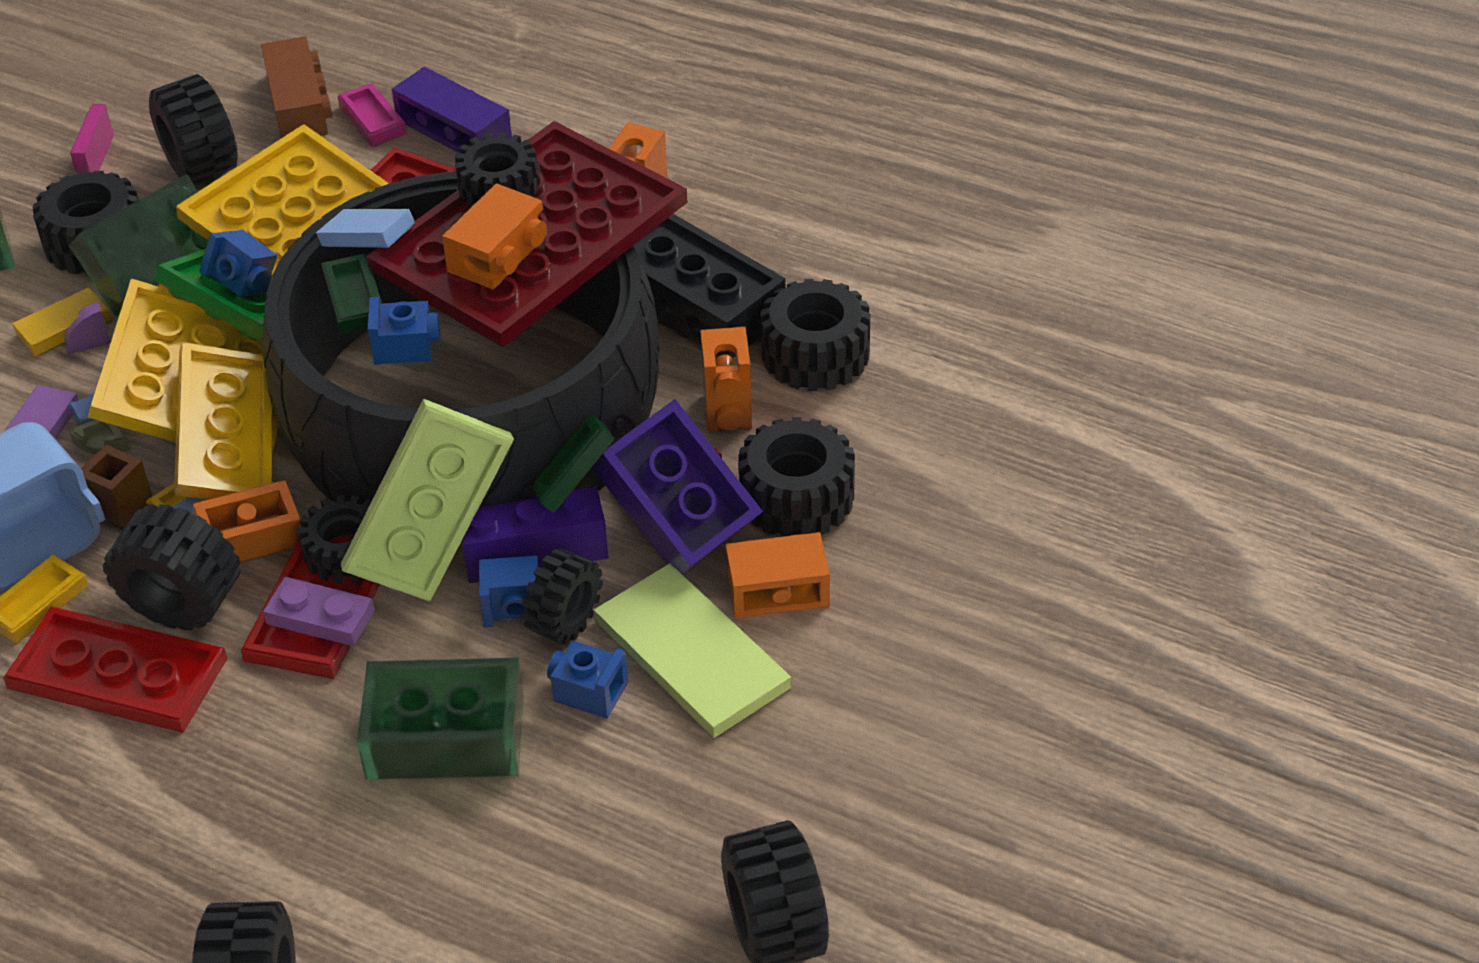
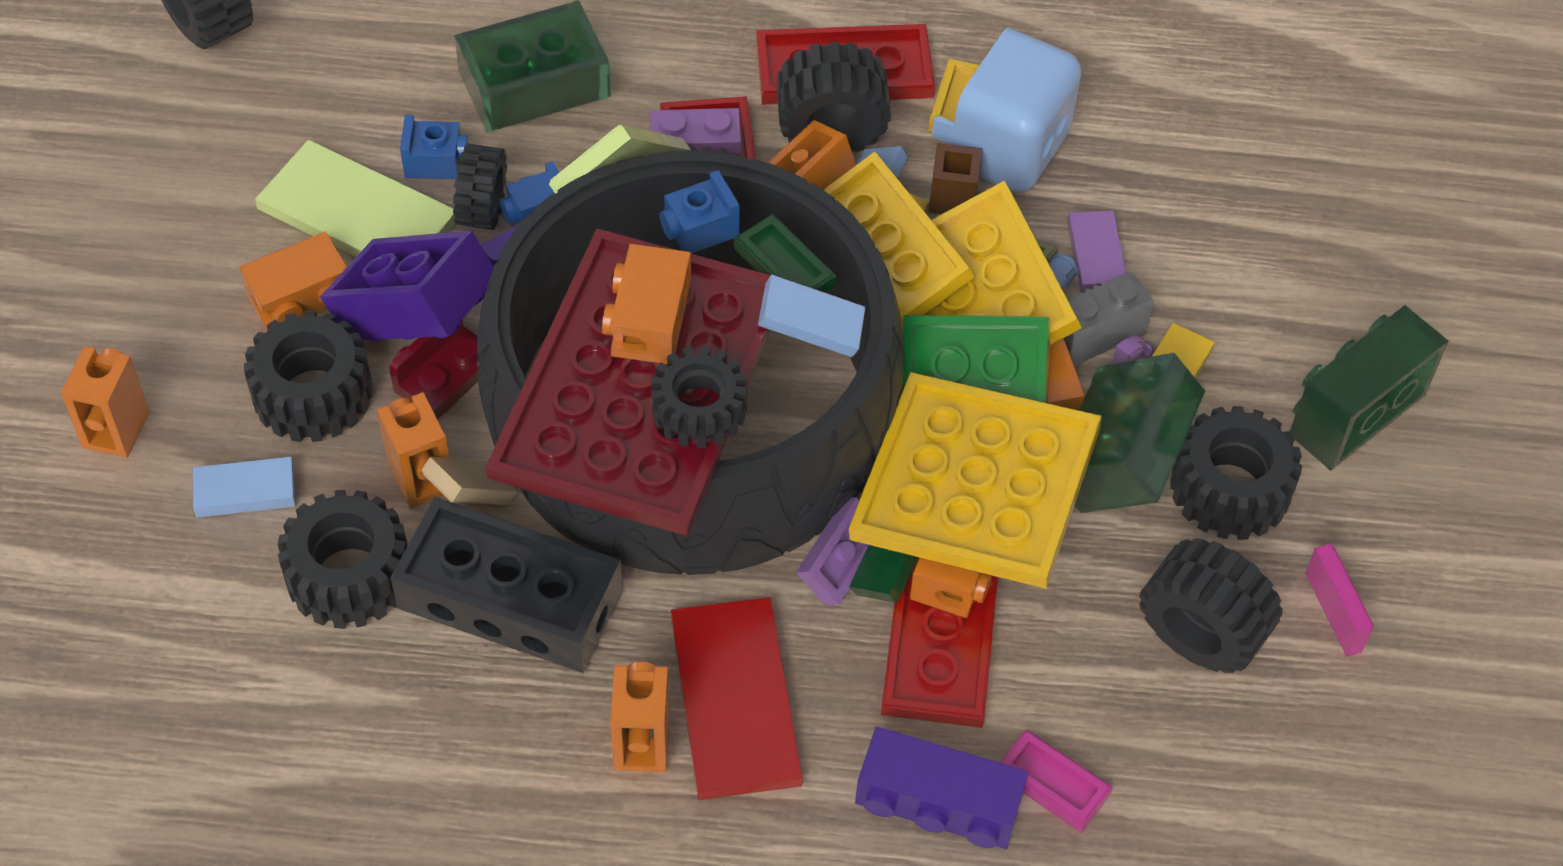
camera: 155 degrees right, 10 degrees up
blue brick [199,229,278,297] -> none
dark orange brick [261,36,333,138] -> none
dark green tile [532,414,614,513] -> none
none -> orange brick [61,346,149,458]
none -> light blue tile [193,457,296,518]
none -> tan tile [421,457,518,505]
none -> flat silver brick [1064,271,1154,366]

